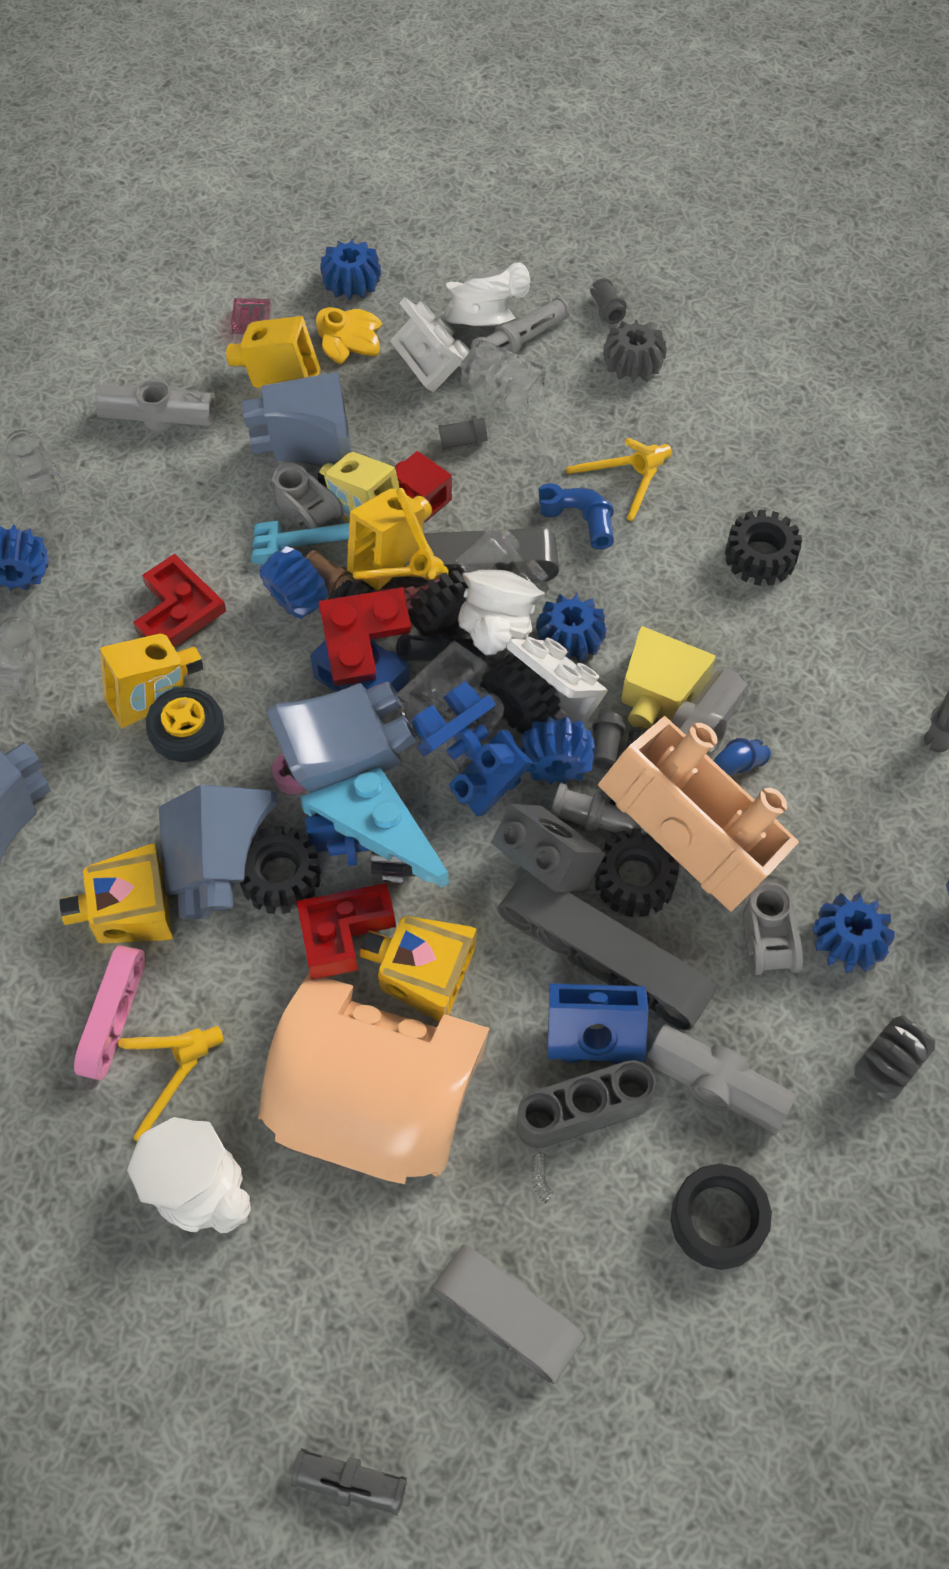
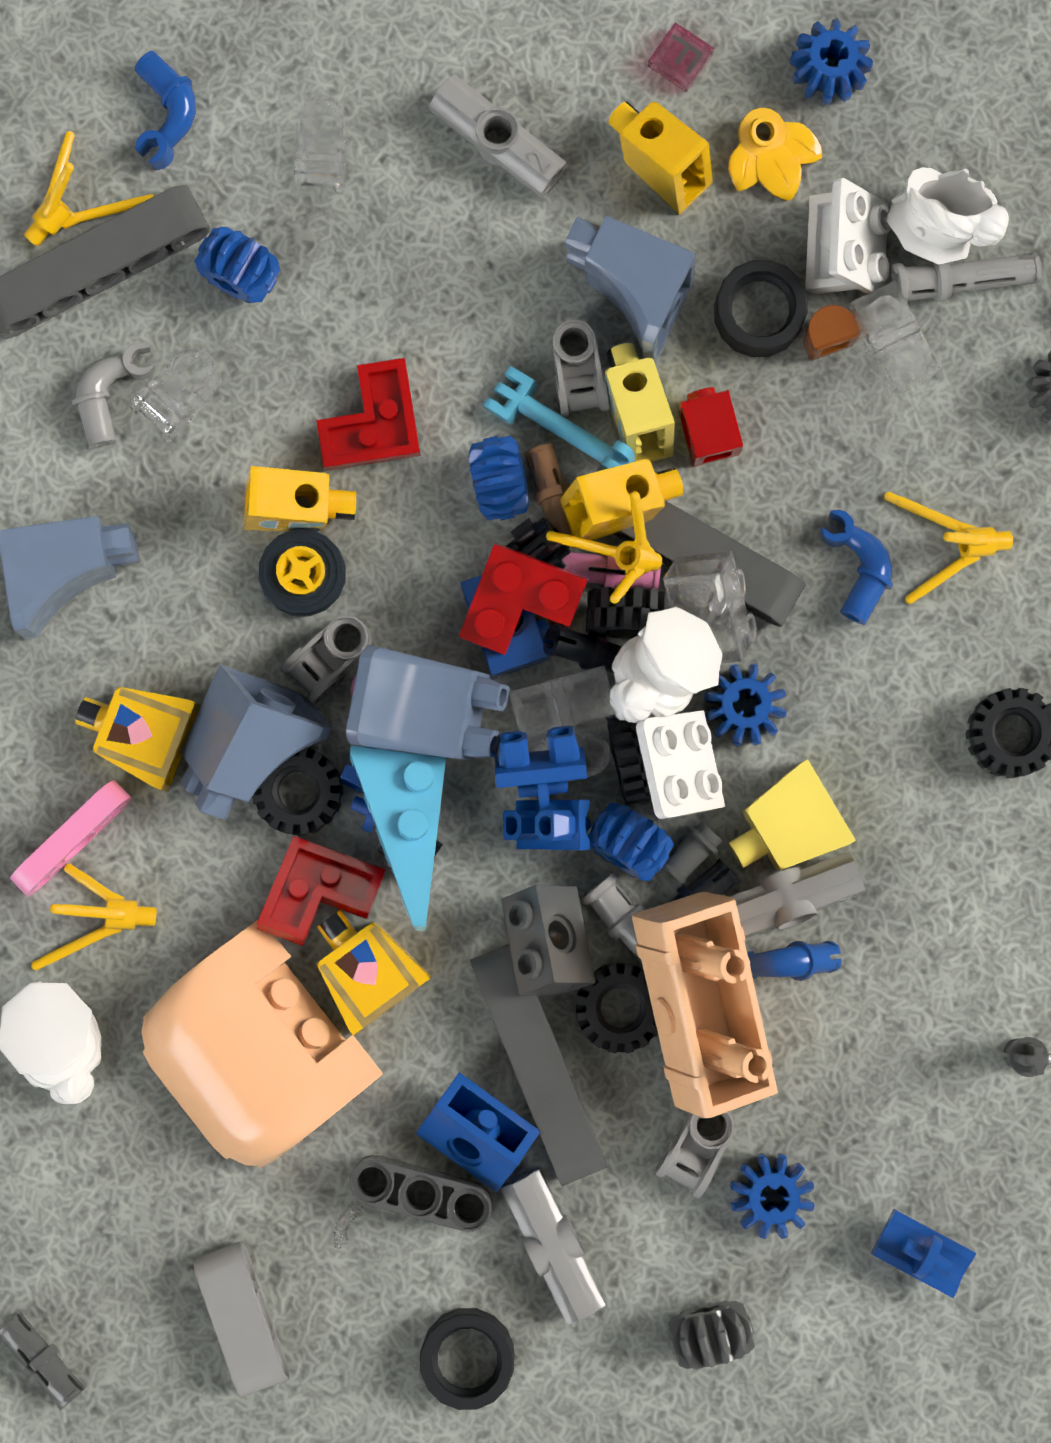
camera: 35 degrees right, 25 degrees up
dark grey pin [438,416,488,450] -> none
none -> light grey piece [280,615,373,705]
none -> black tyre [714,260,808,357]
none -> dark orange brick [803,305,860,361]

